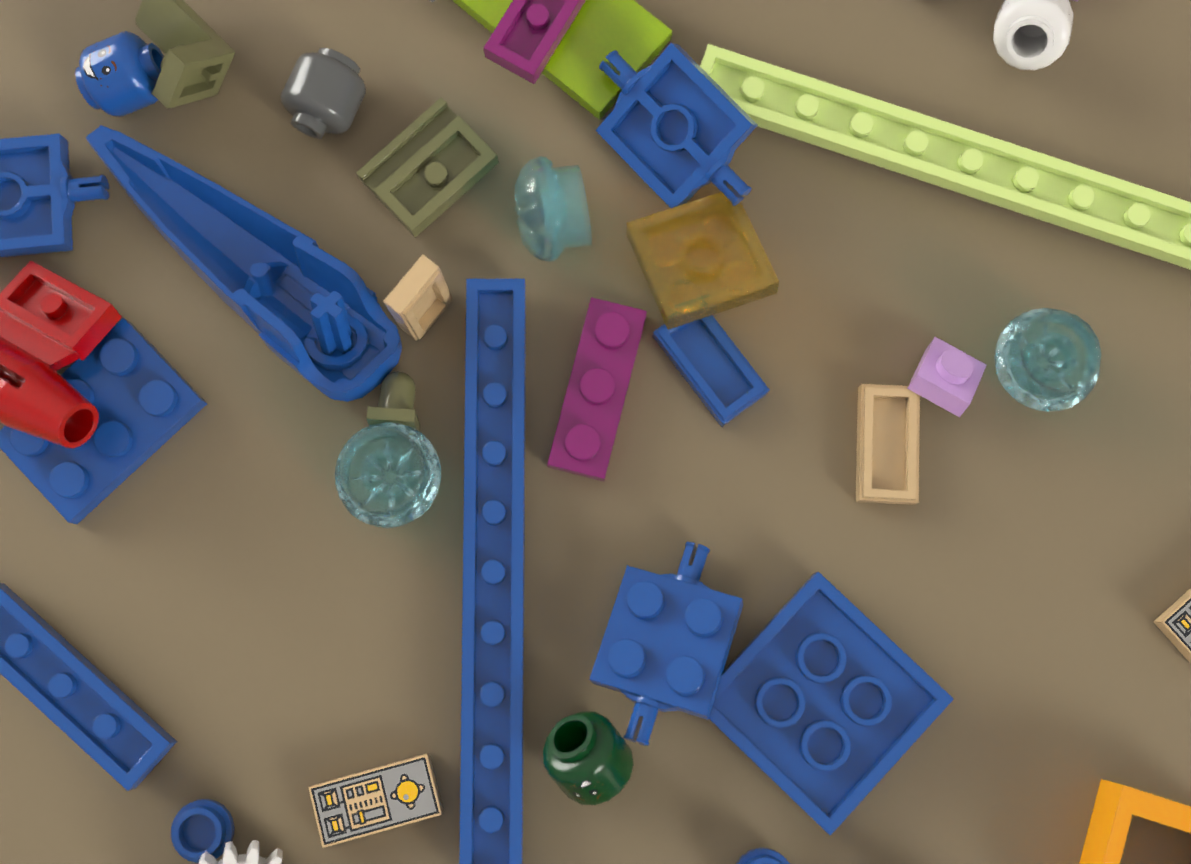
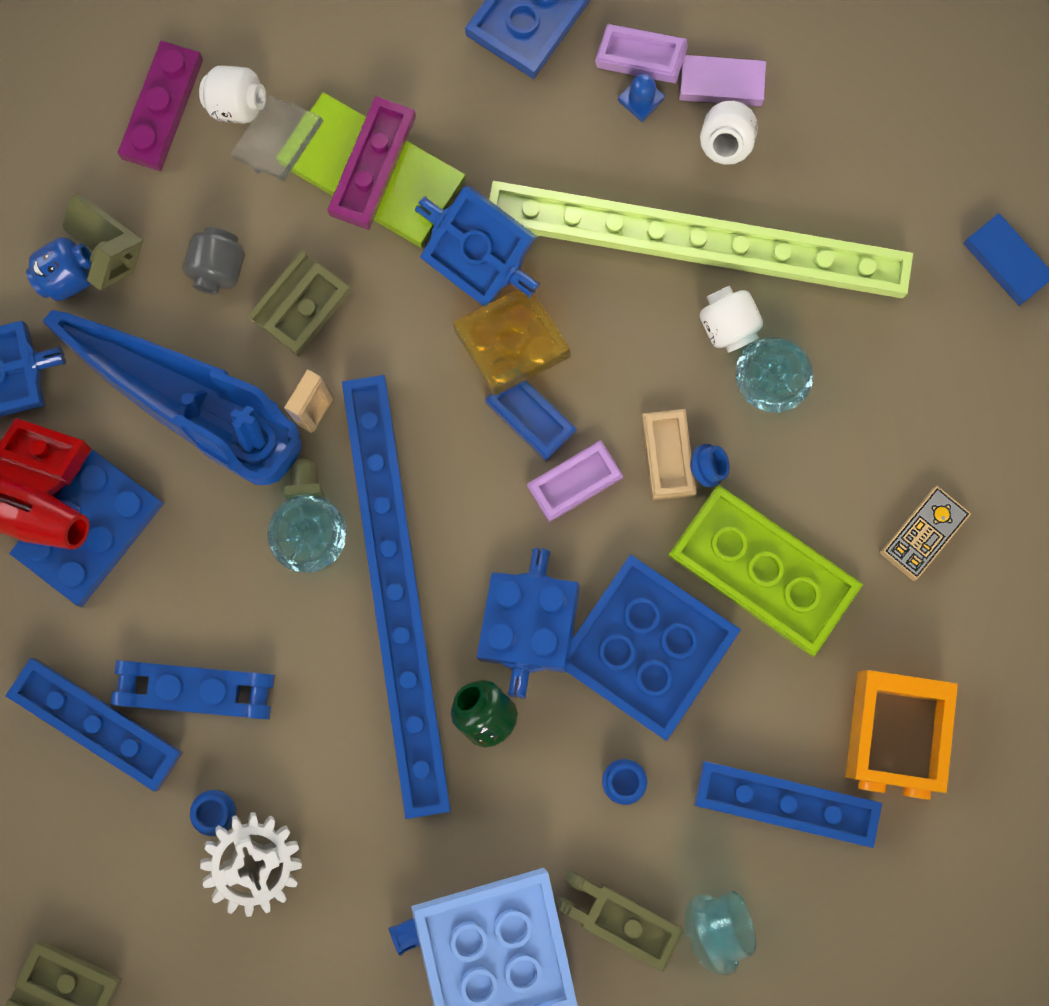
camera: 10 degrees left, 0 degrees up
tile [308,753,444,848] -> none
clear light blue piece [514,156,592,262] -> none
magenta plate [547,297,647,481] -> none
lavender plate [907,337,987,417] -> none
none -> blue plate [110,660,275,720]
none -> lavender tile [527,440,624,523]
none -> lime tile [668,484,863,657]
none -> blue plate [690,444,730,487]
none -> white head [699,285,763,353]

